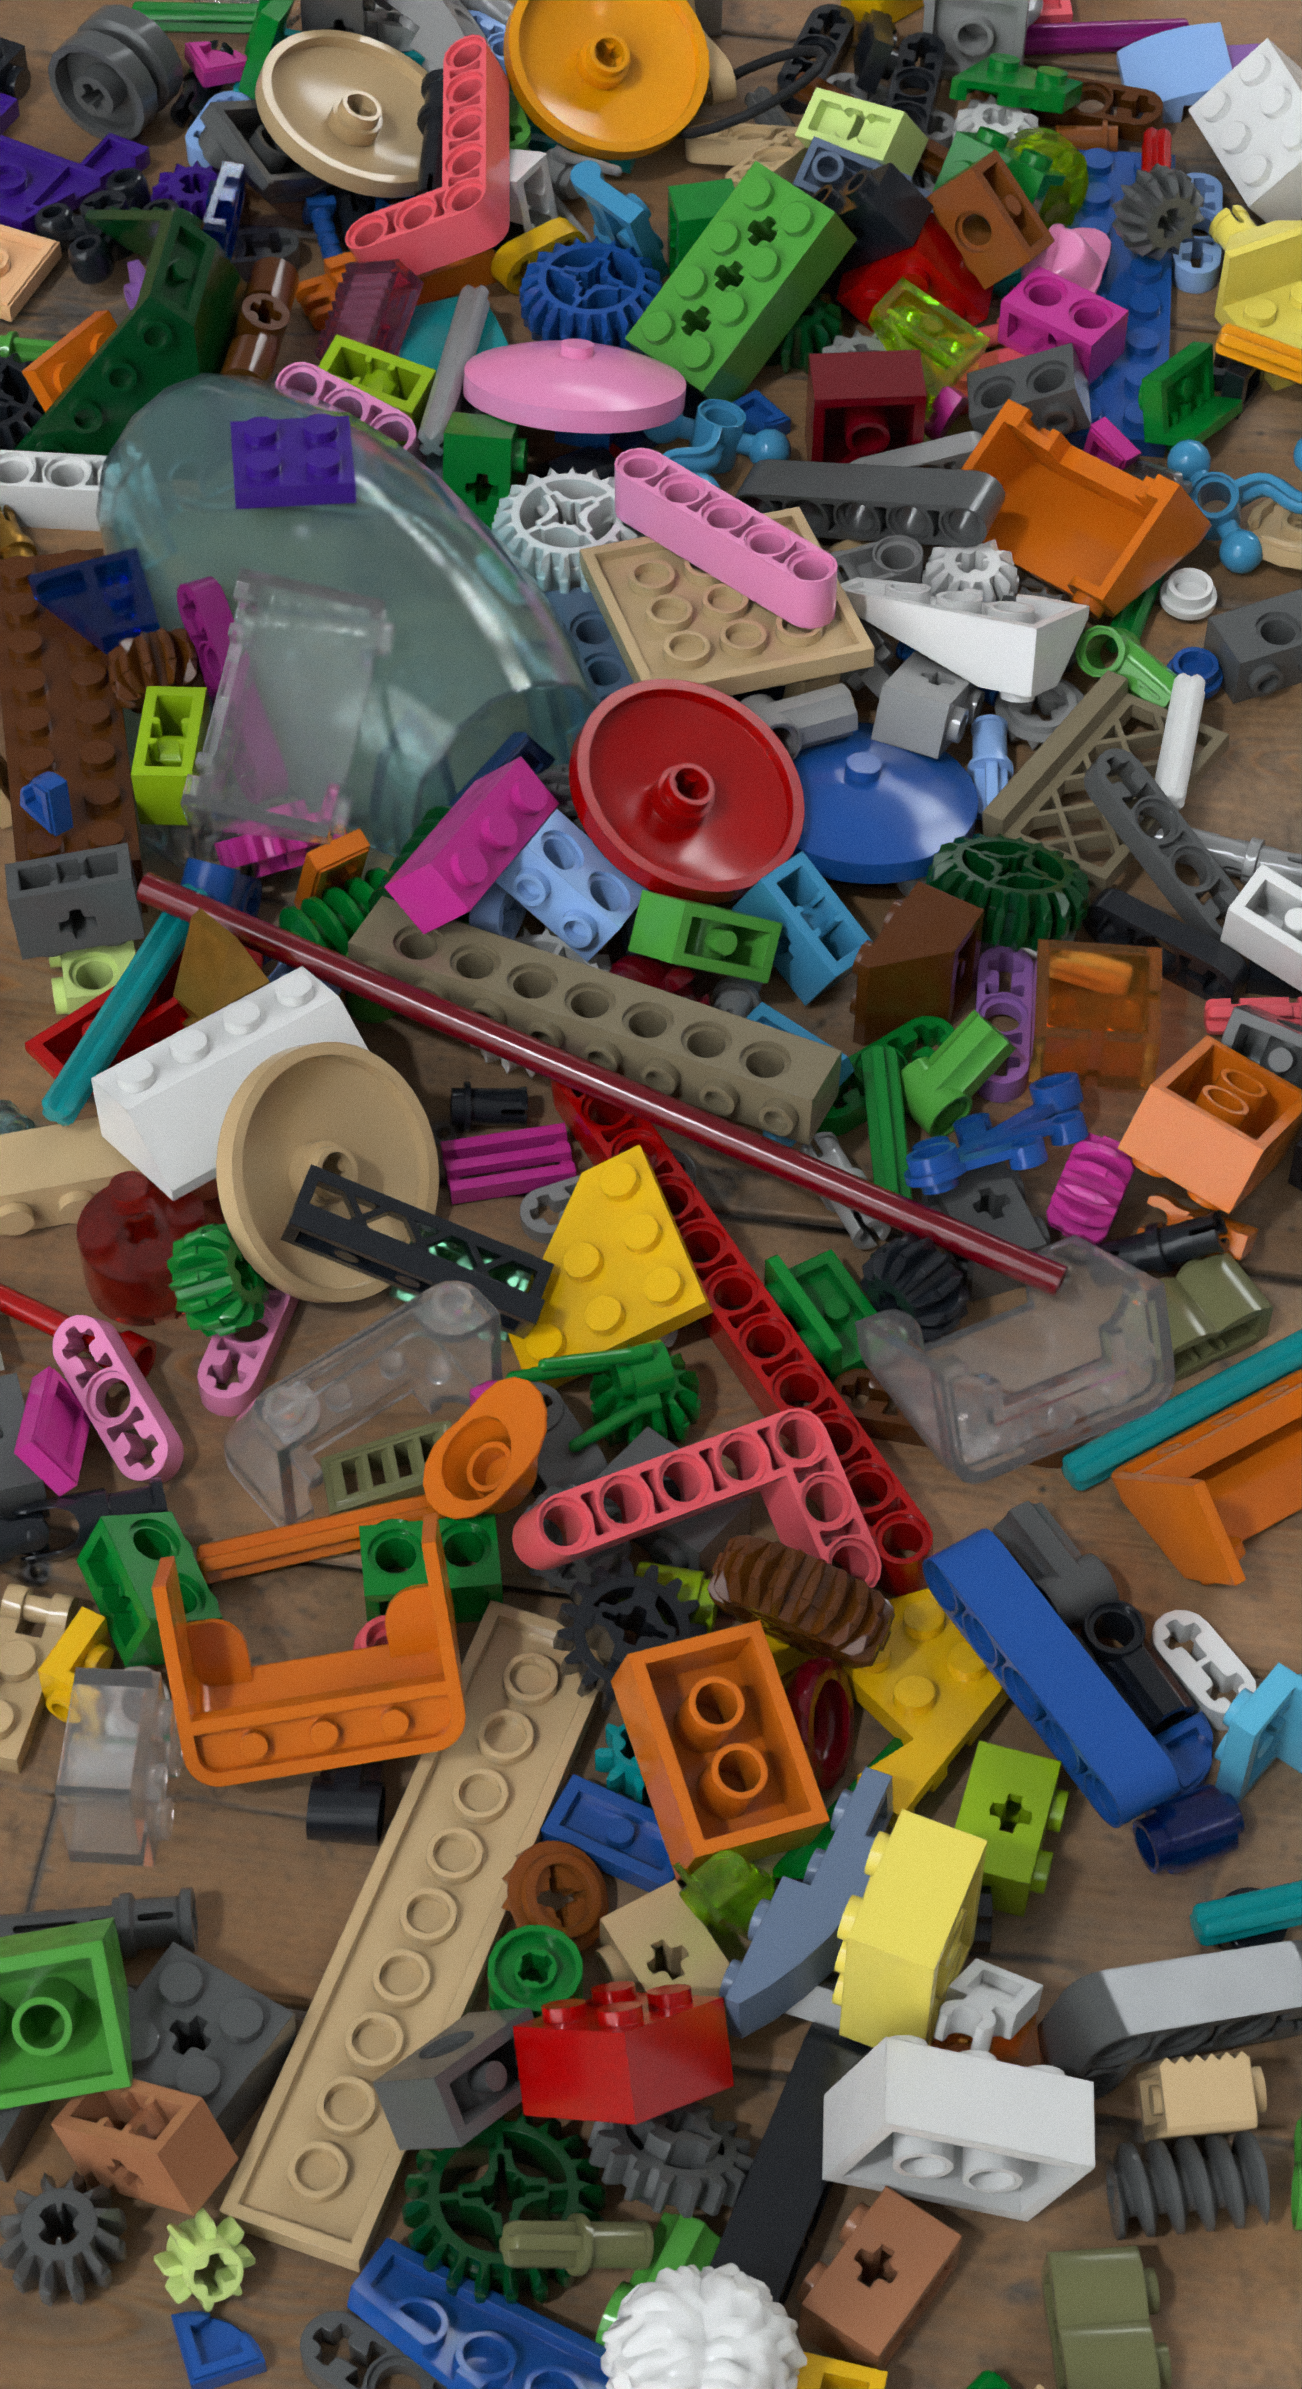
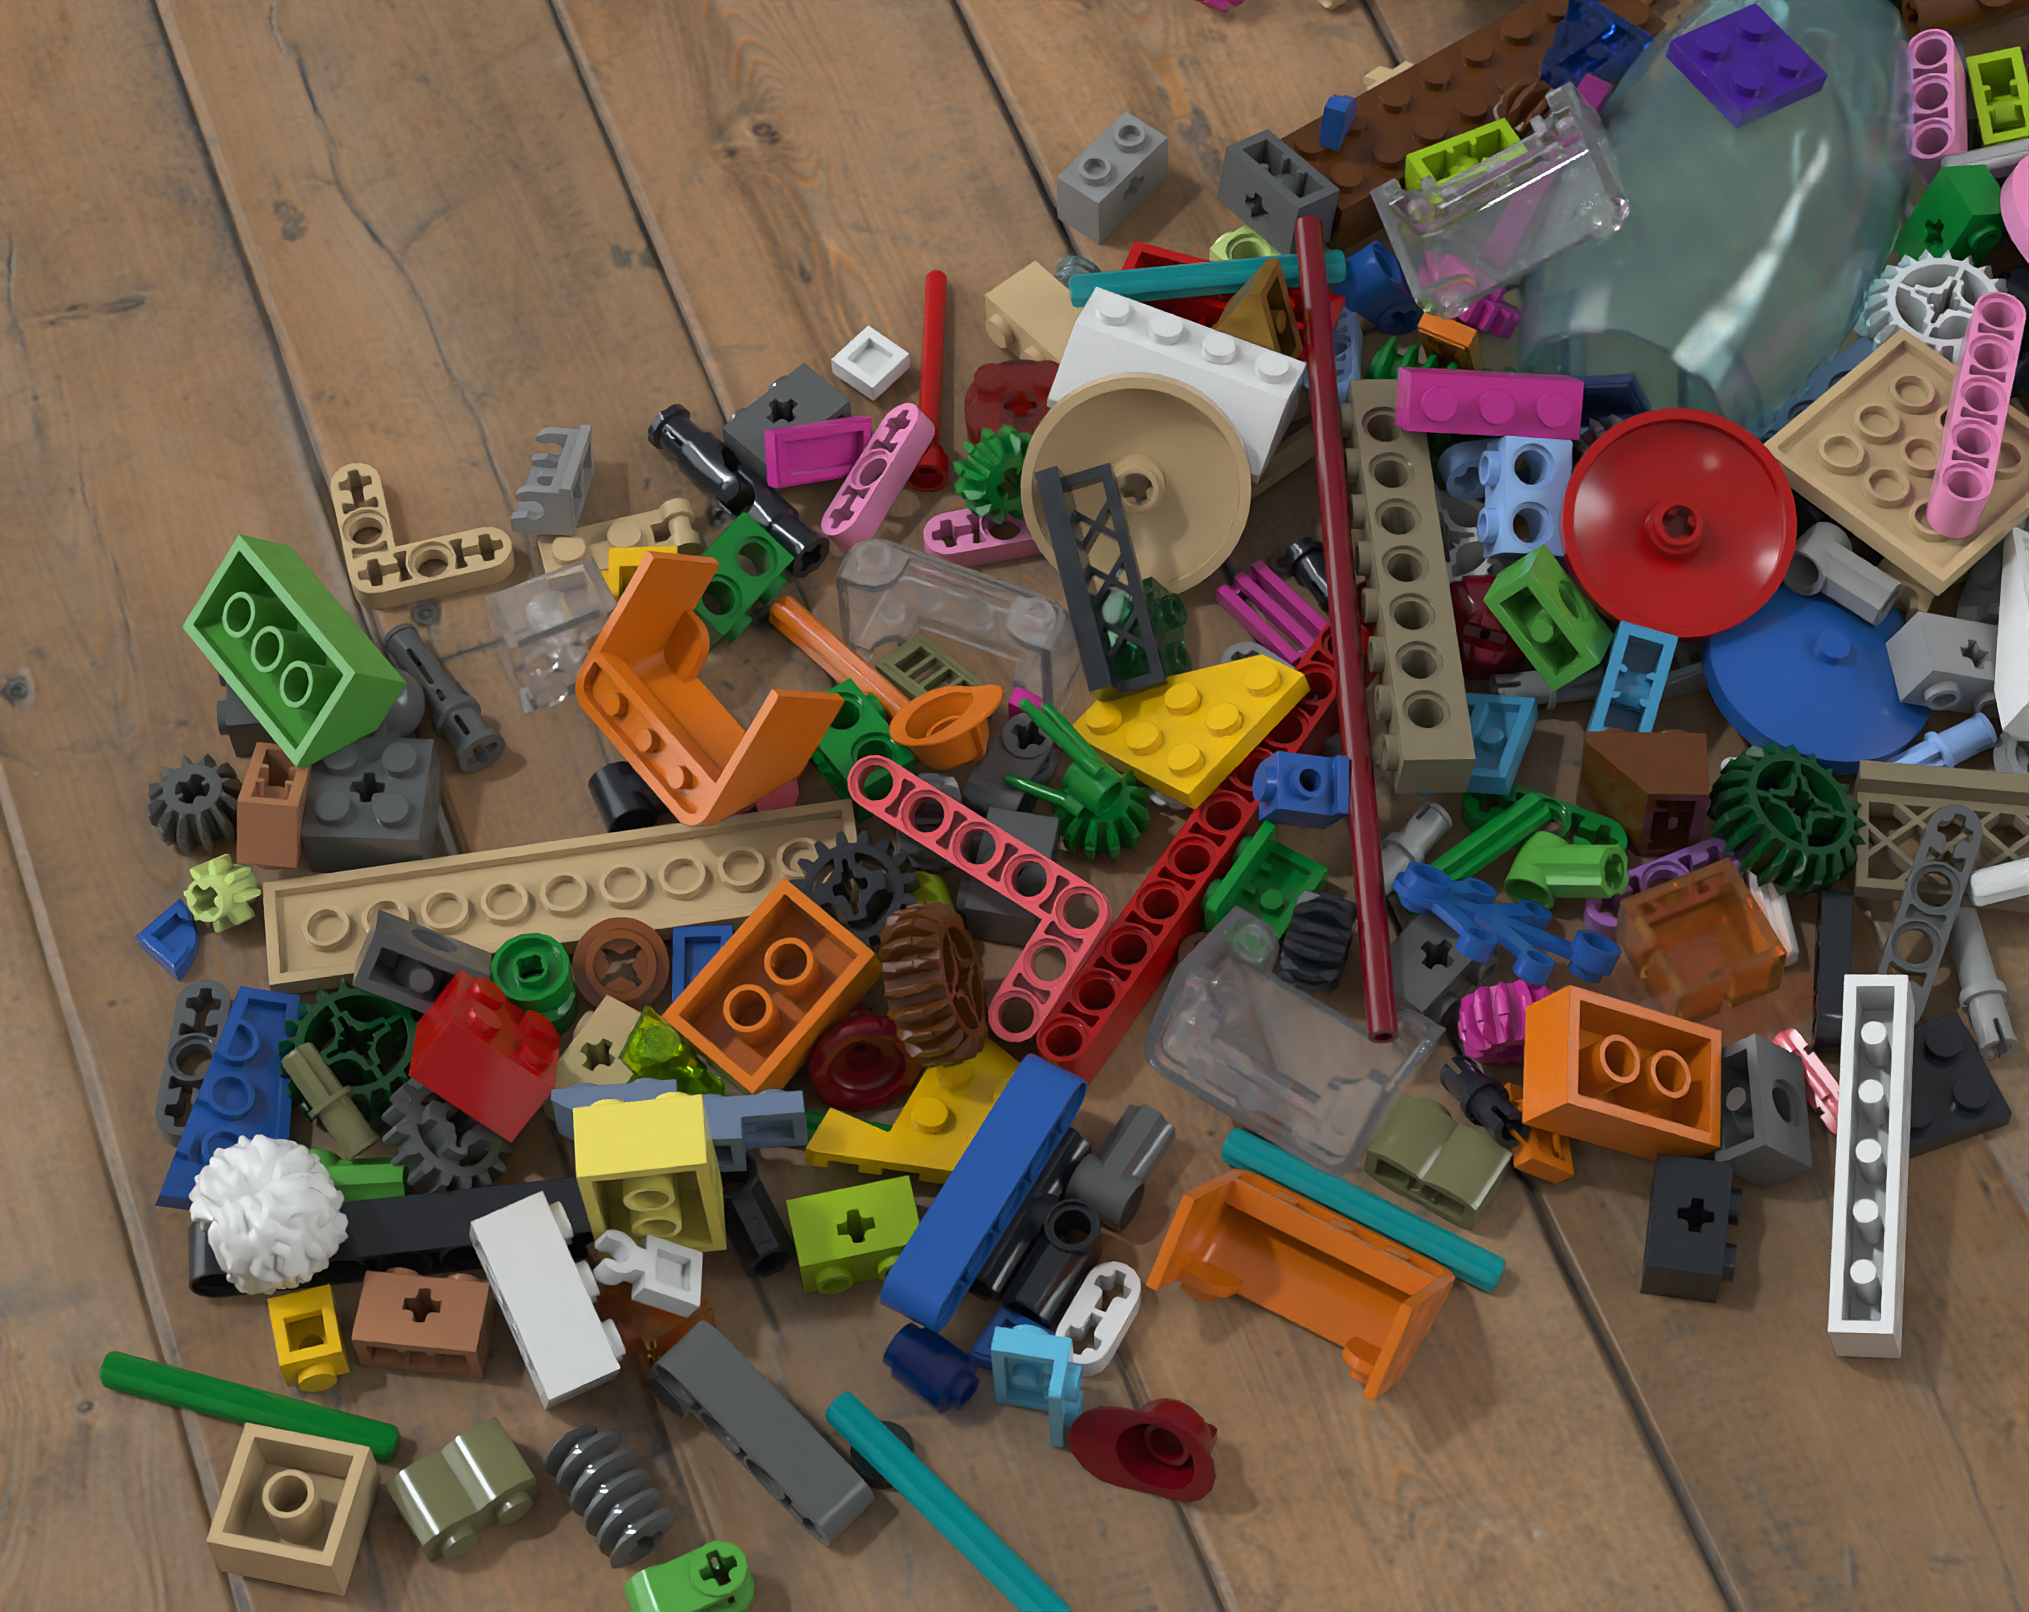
camera: 65 degrees right, 5 degrees up
tan brick [1136,2050,1267,2142] -> none
none -> blue brick [1253,751,1349,830]

